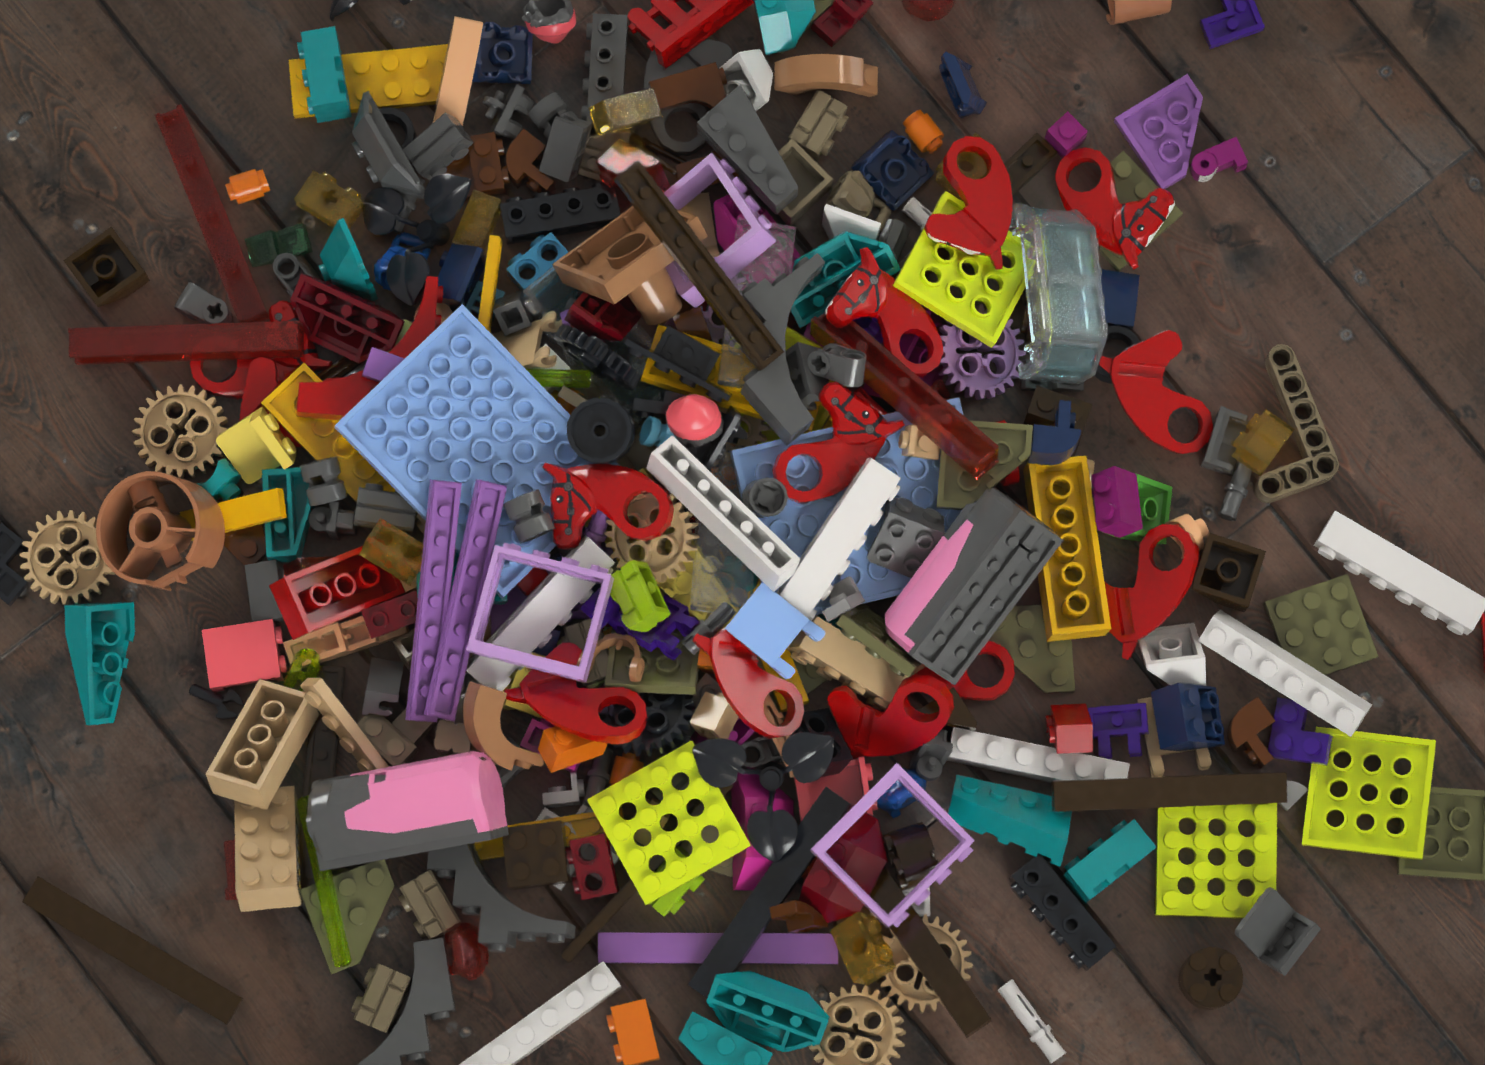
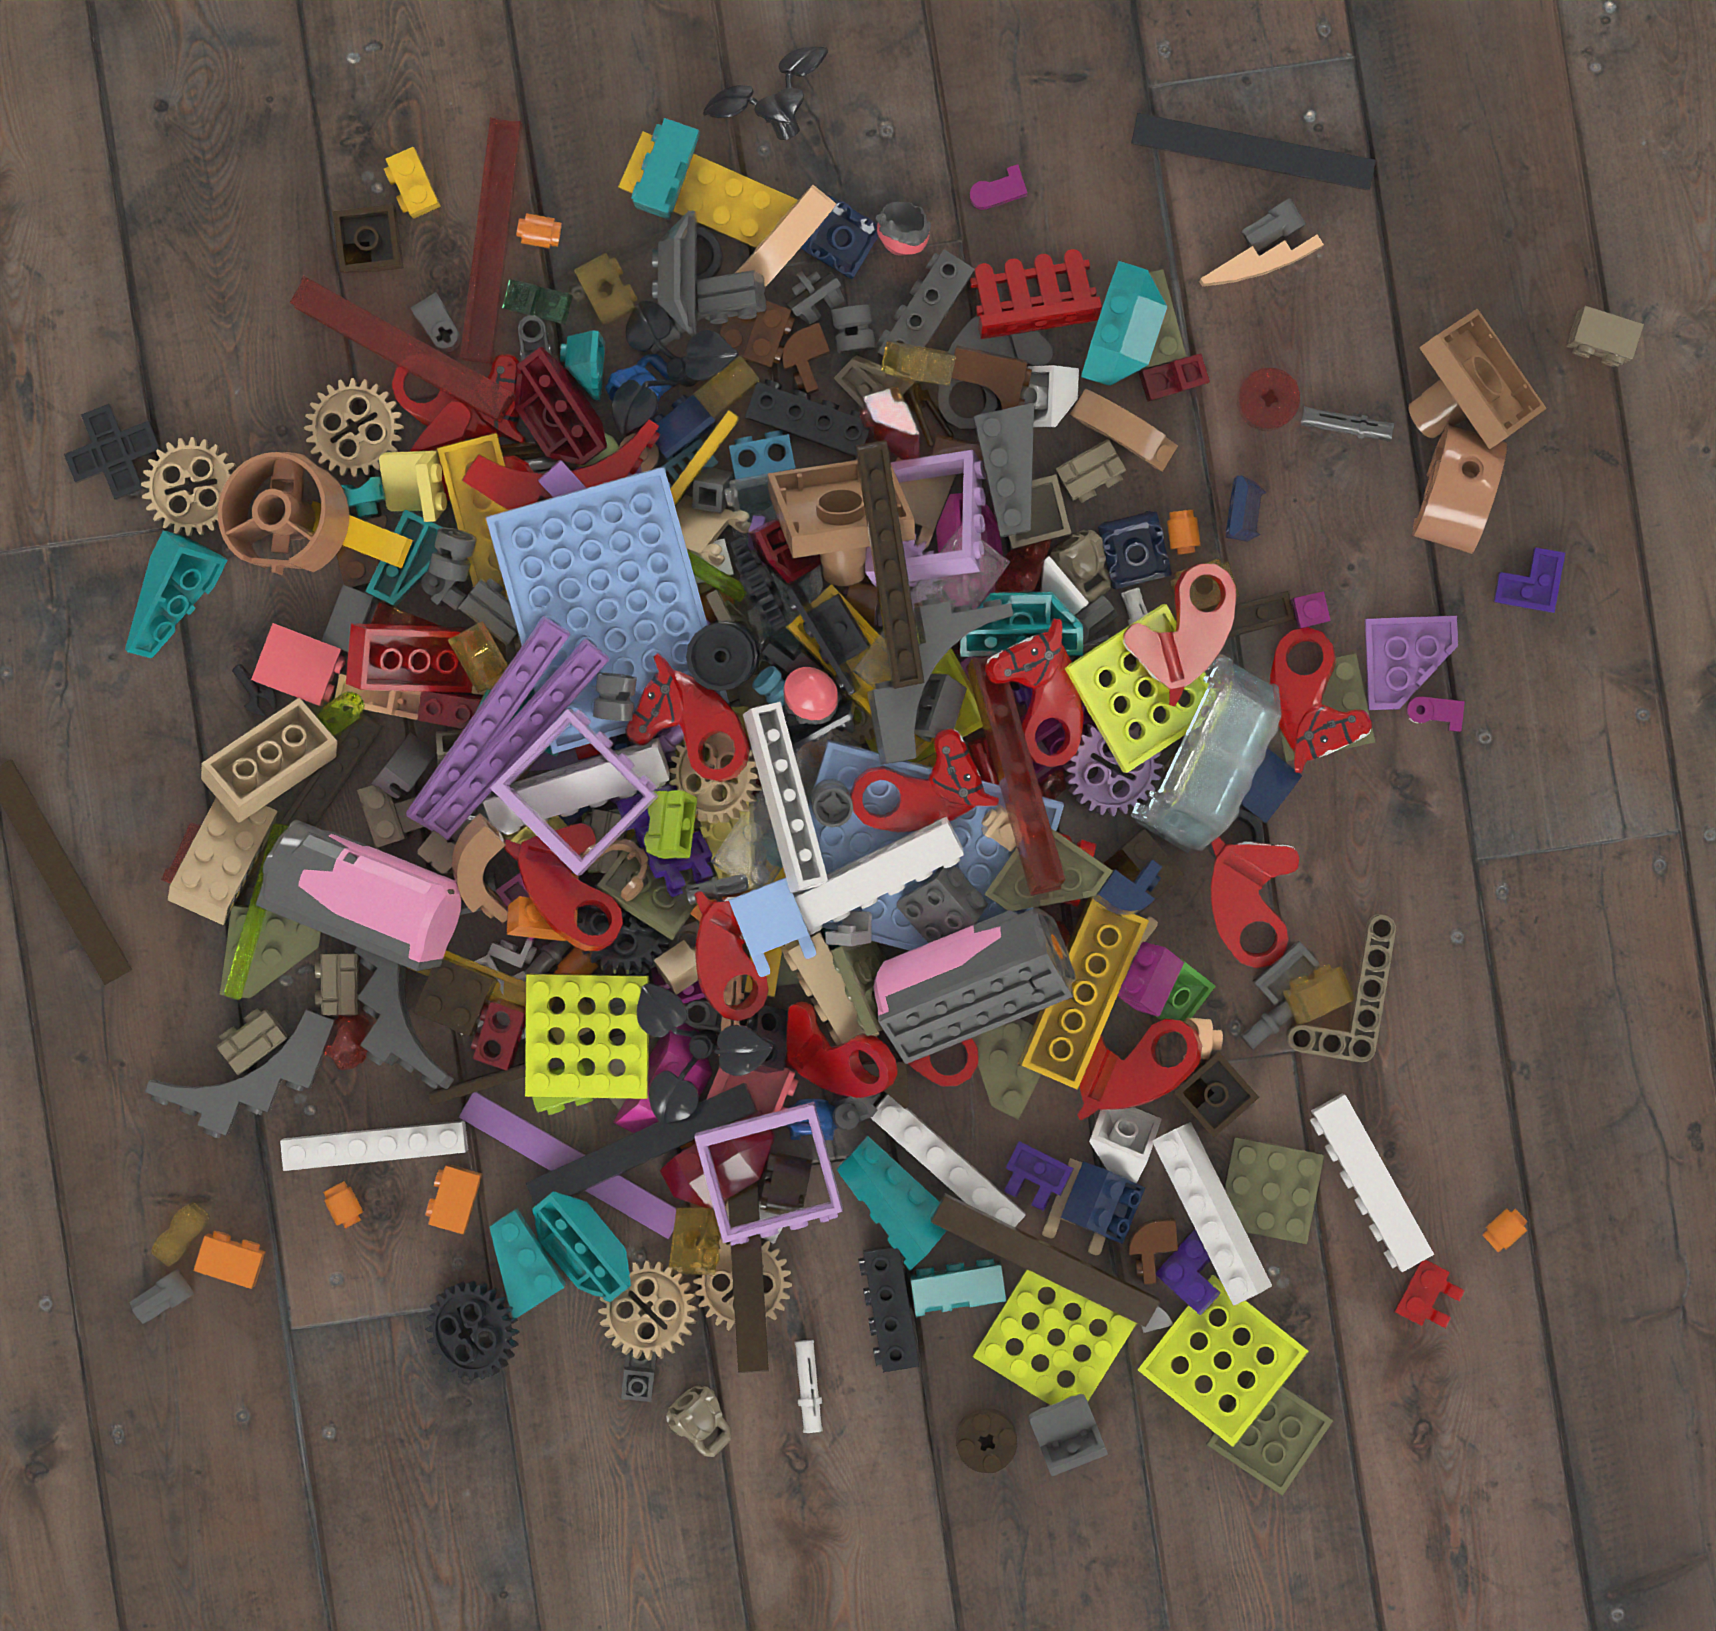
camera: 30 degrees right, 10 degrees up
tan plate [300,678,389,772] -> none
dark grey hinge [539,114,593,182] -> none
reddish brown slope [769,900,828,933] -> none
dark grey piece [807,343,866,387] -> none
red brick [1045,703,1093,754] -> none
none -> yellow brick [384,147,441,219]
none -> clear red hinge [994,539,1052,593]

